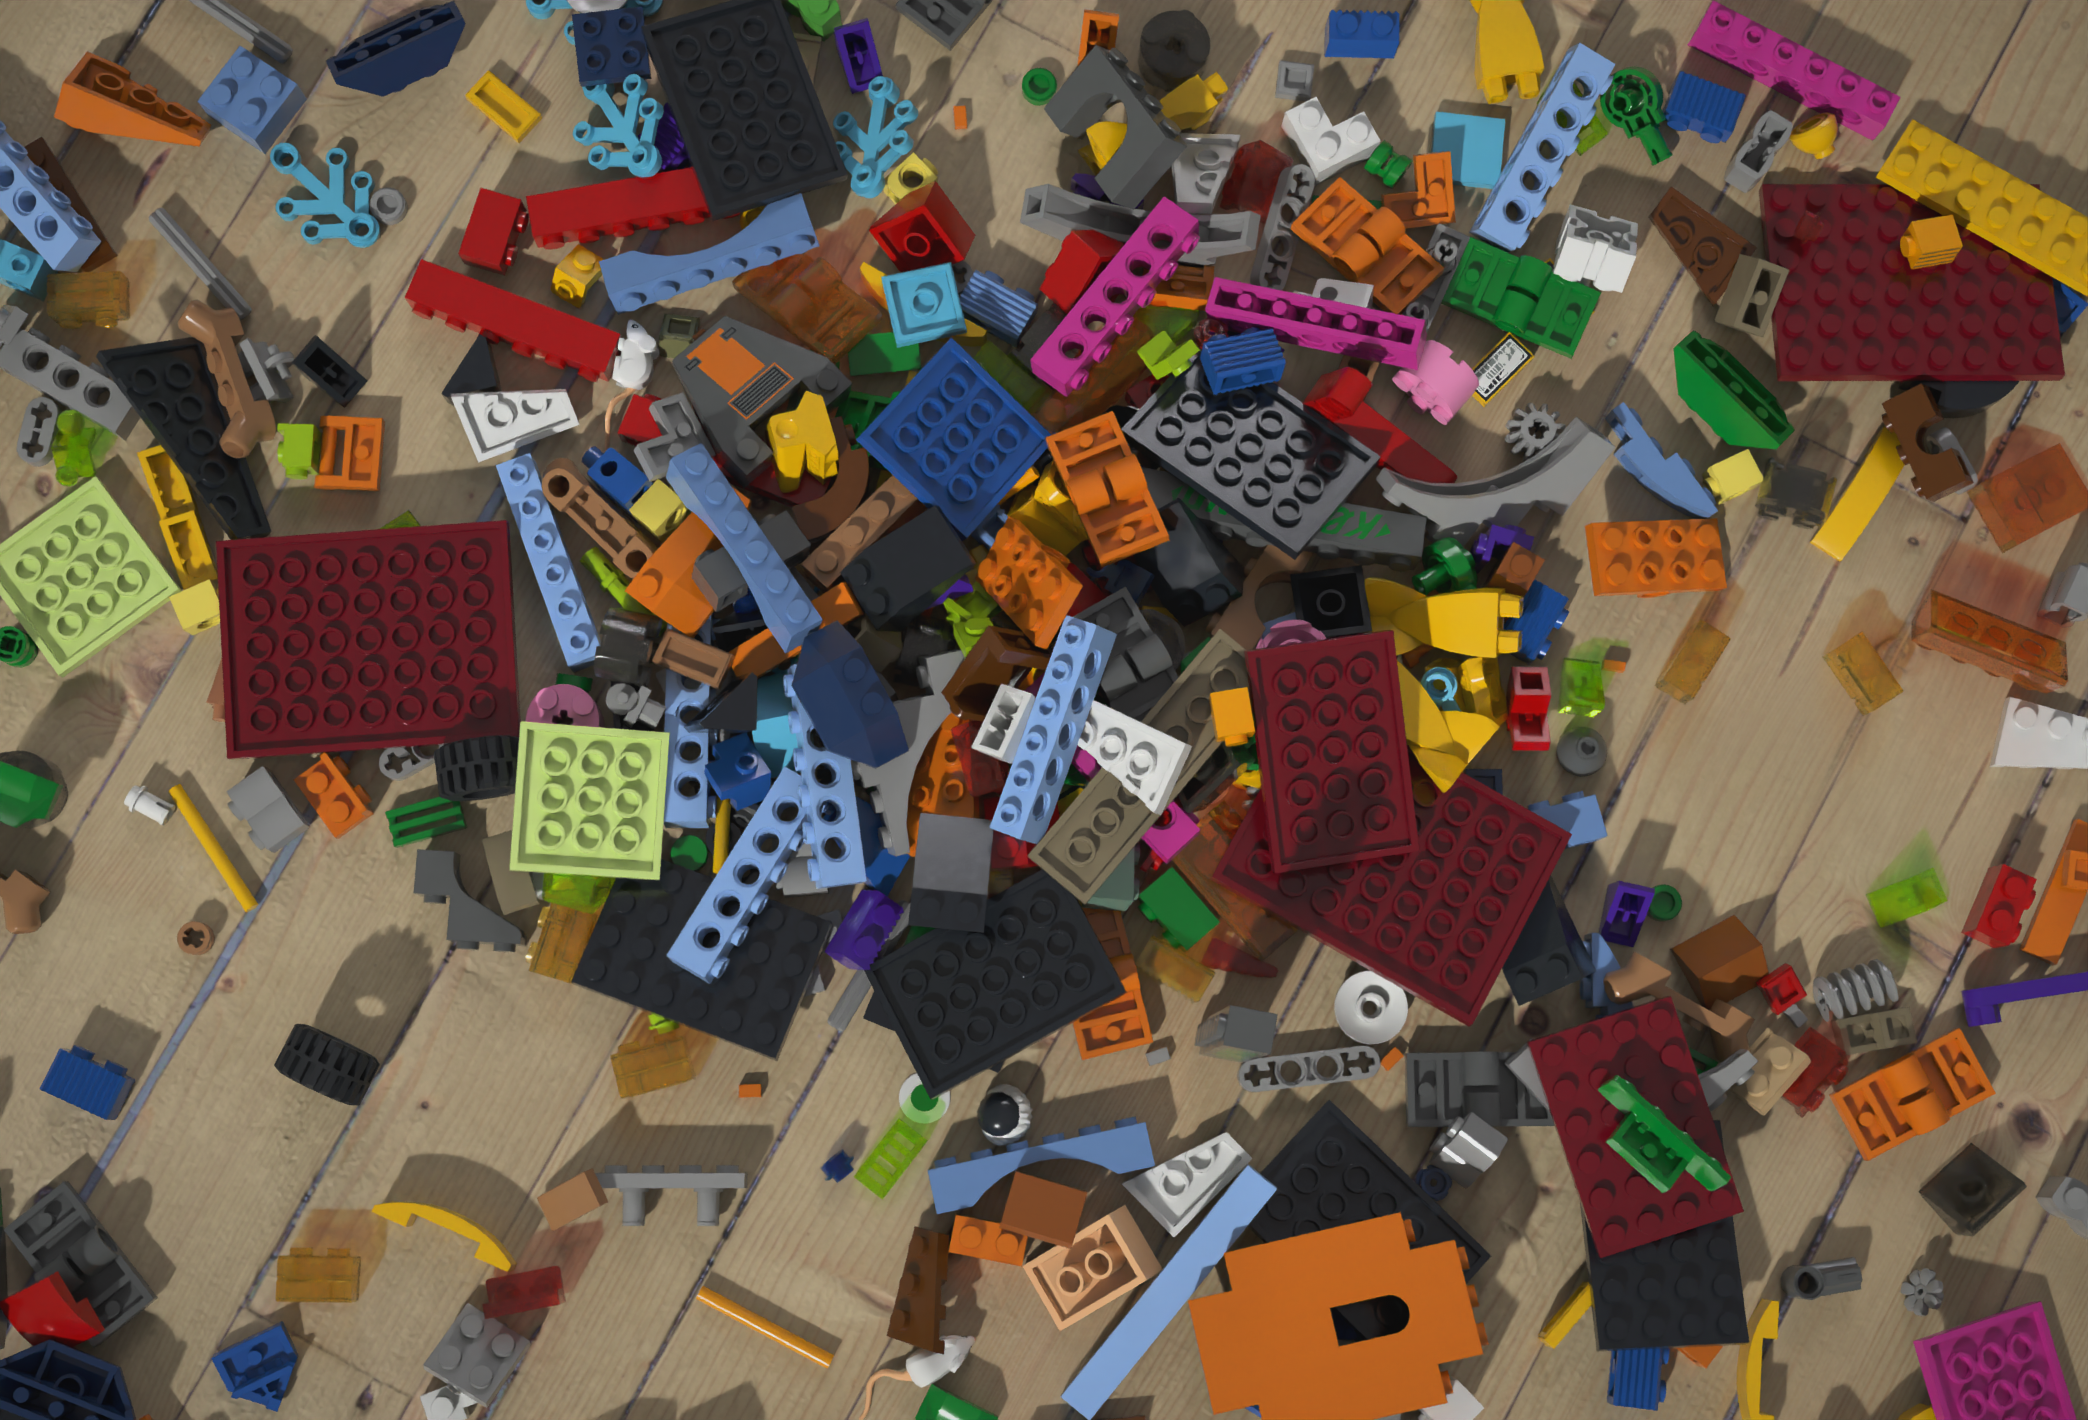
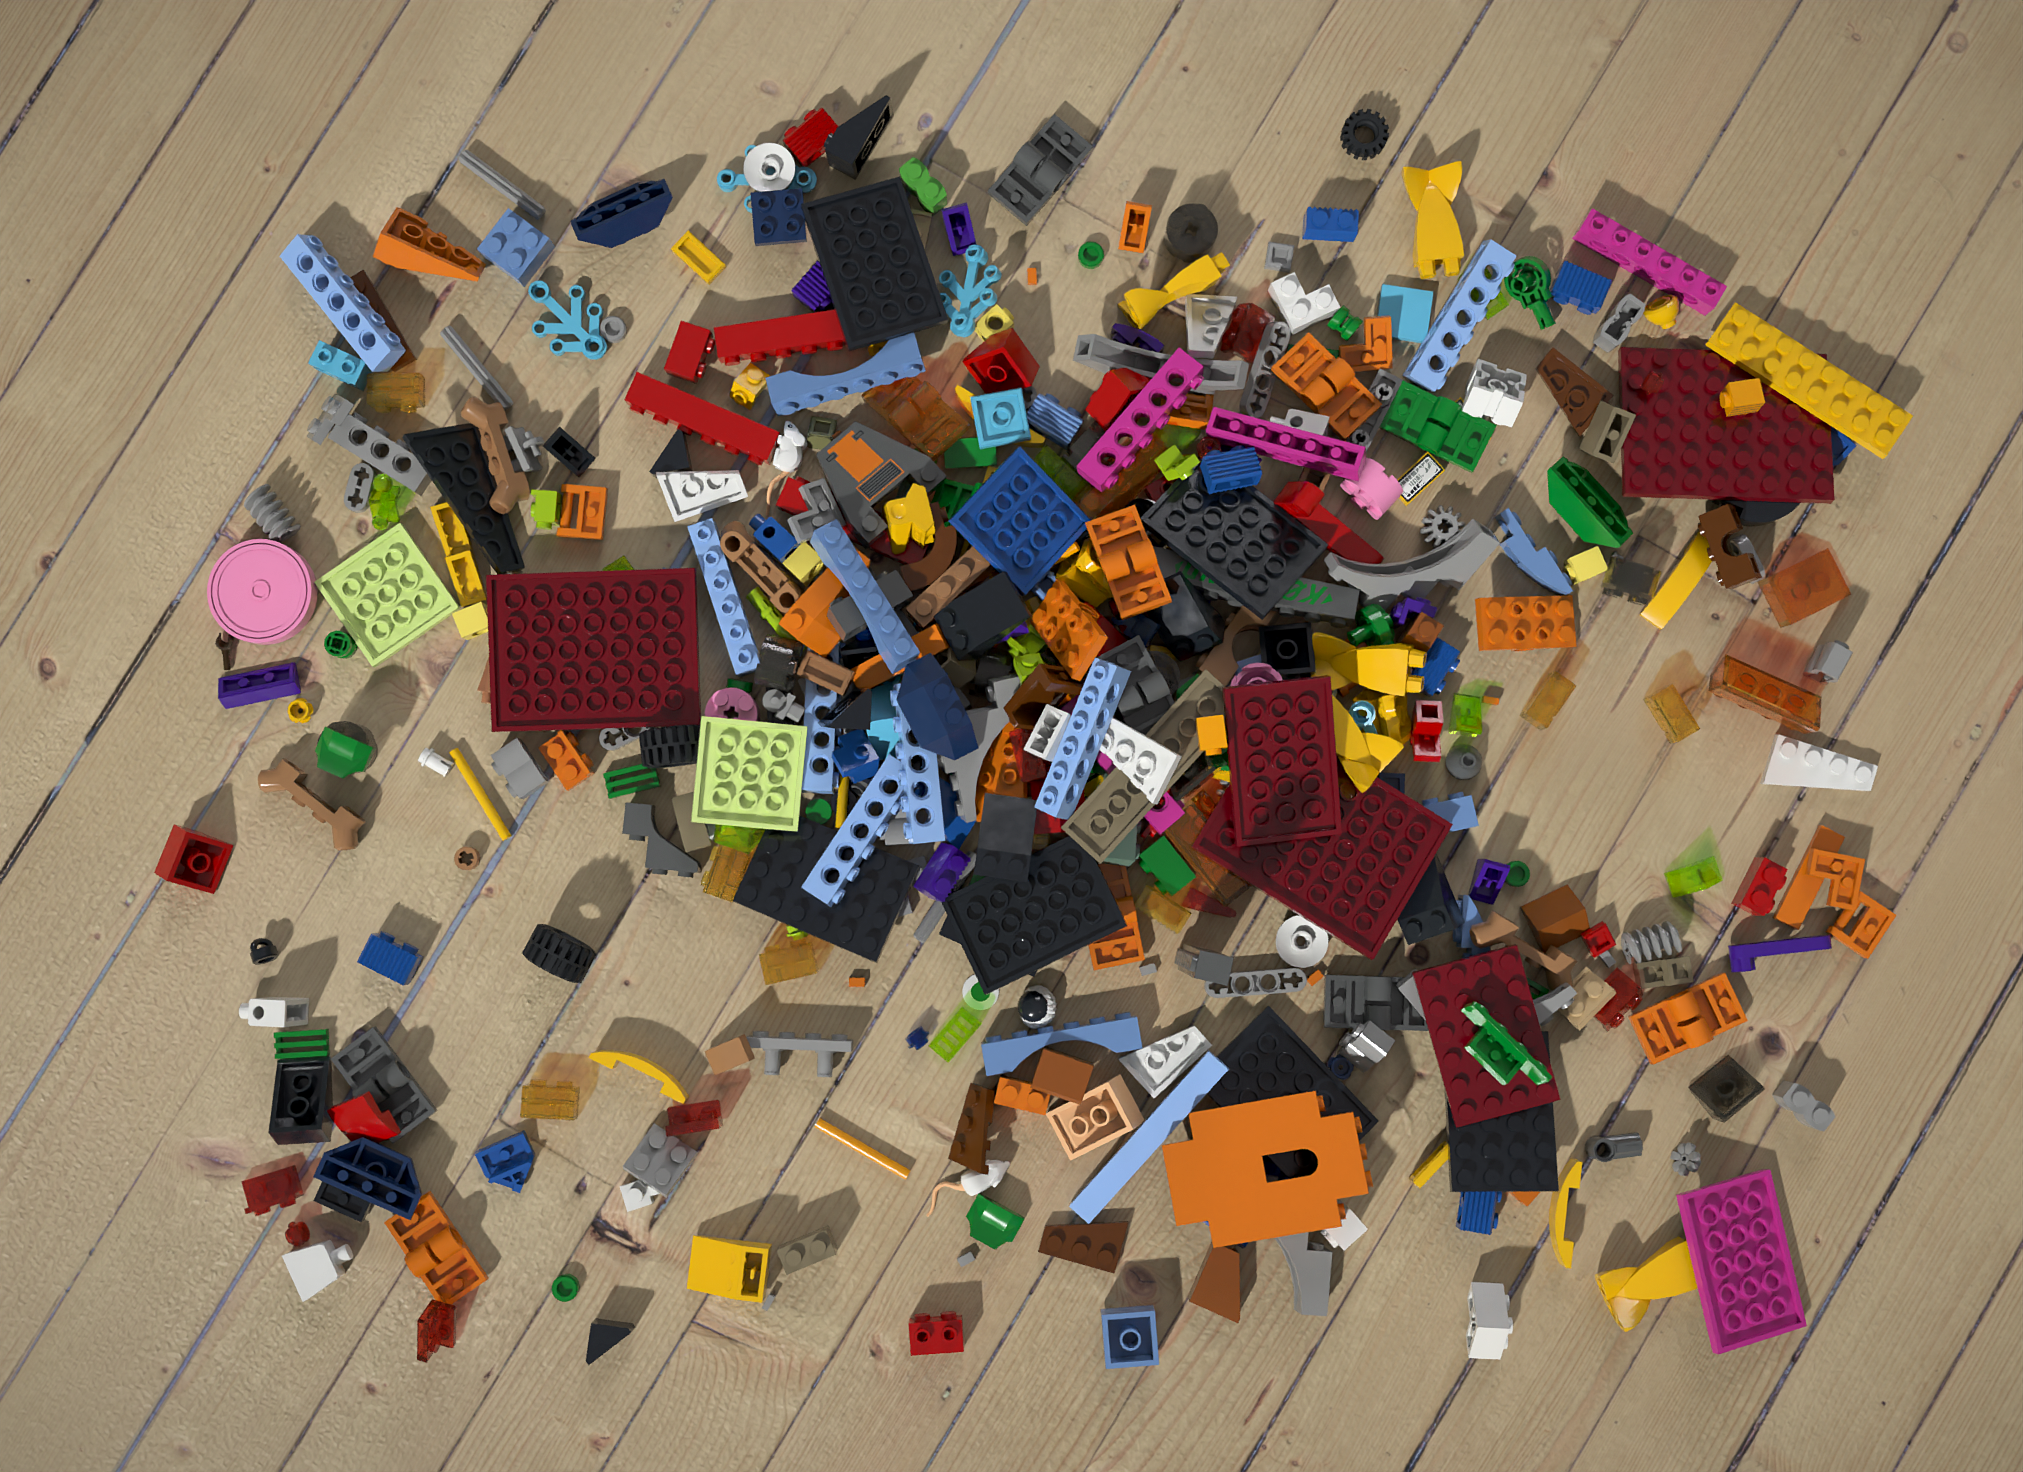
camera: 10 degrees right, 5 degrees up
medium azure plant [573,74,664,178] -> none
dark grey arch [1044,45,1187,210] -> none

